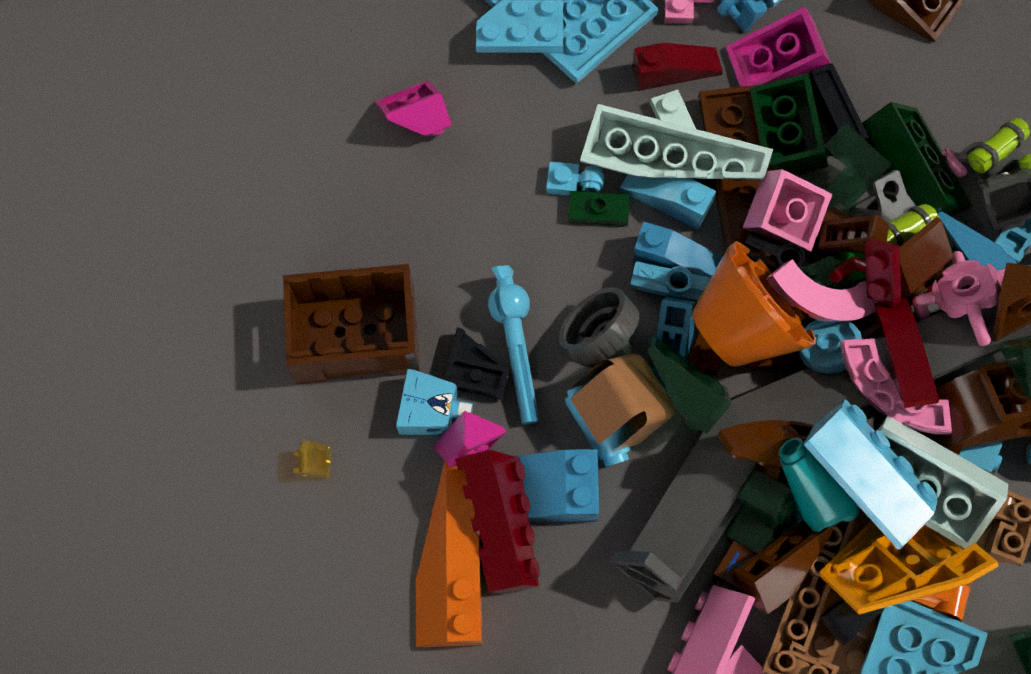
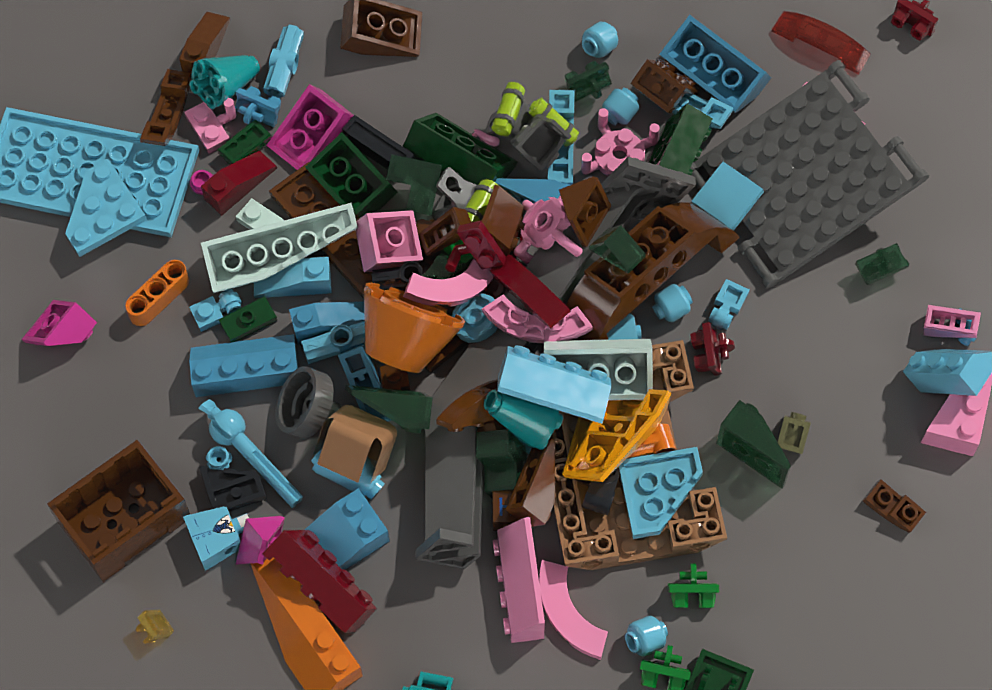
camera: 35 degrees left, 5 degrees down
none -> orange beam [125,260,190,326]
none -> dark azure slope [189,334,298,397]
none -> dark pink plate [190,170,213,195]
none -> medium azure plate [206,446,232,470]
none -> dark green plate [217,120,272,165]

